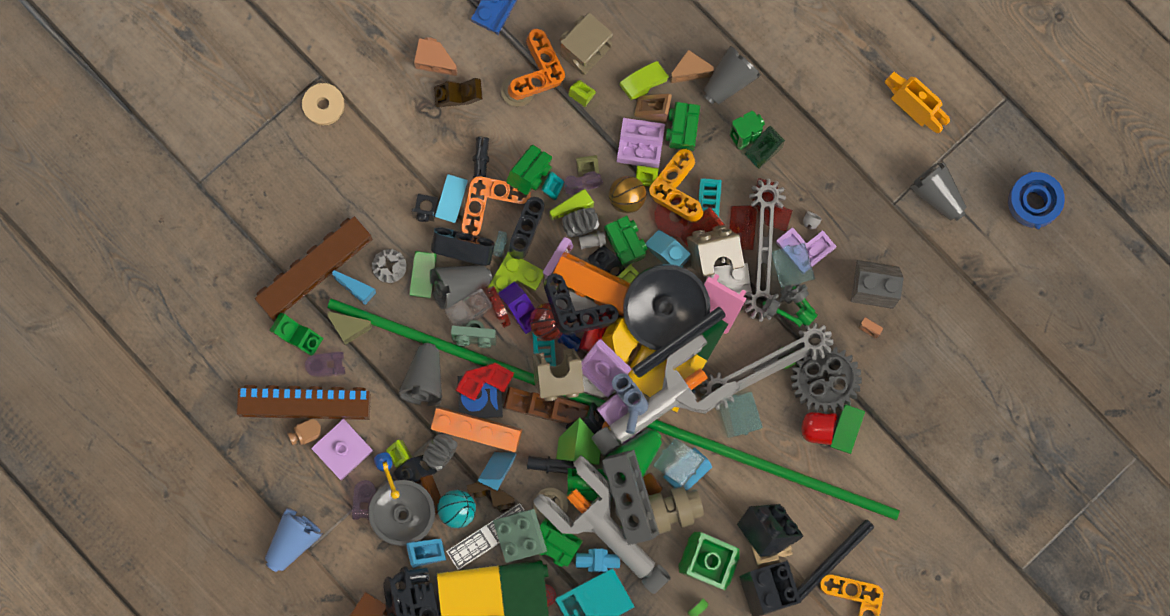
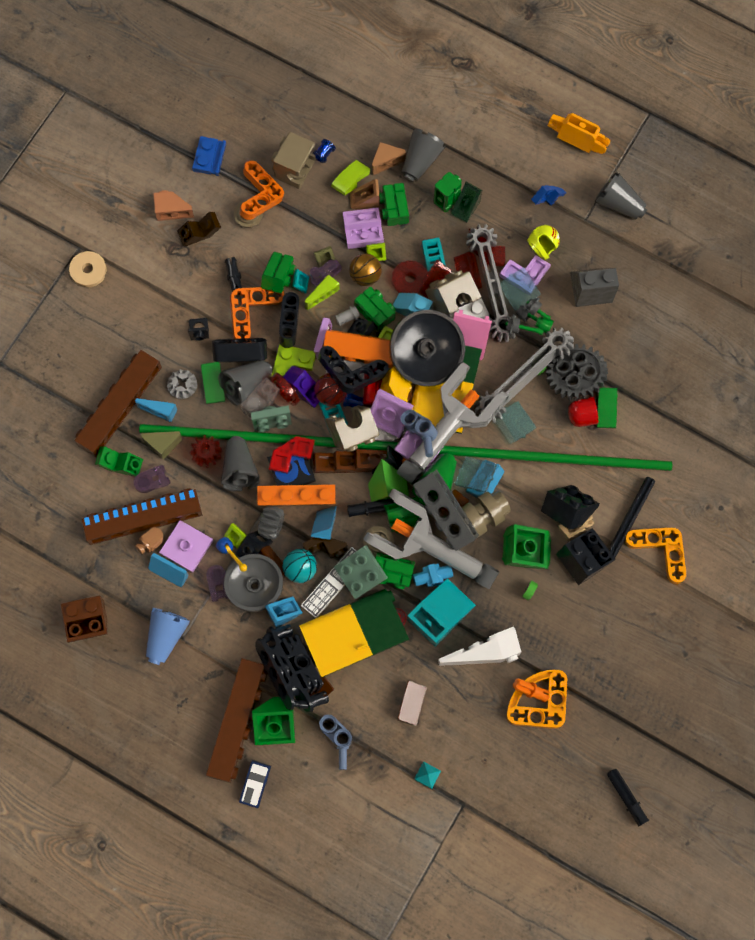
camera: 15 degrees left, 5 degrees down
medium azure slope [435,174,468,223] -> none
clear light blue tile [494,231,508,257] -> none
dark grey gear [562,208,599,237] -> none
lime slope [568,80,596,107] -> none
black axle [633,307,726,378] -> none
light orange beam [649,149,703,221] -> none
light grey hinge [803,211,822,229] -> none
nougat tile [858,318,883,339] -> none
blue piece [1008,171,1065,229] -> none
none -> reddish brown slope [61,595,107,643]
none -> dark azure slope [149,553,189,587]
none -> clear red gear [190,435,223,468]
none -> clear blue bush [312,139,336,163]
none -> neon yellow helmet [527,225,560,260]
none -> blue slope [531,185,567,206]

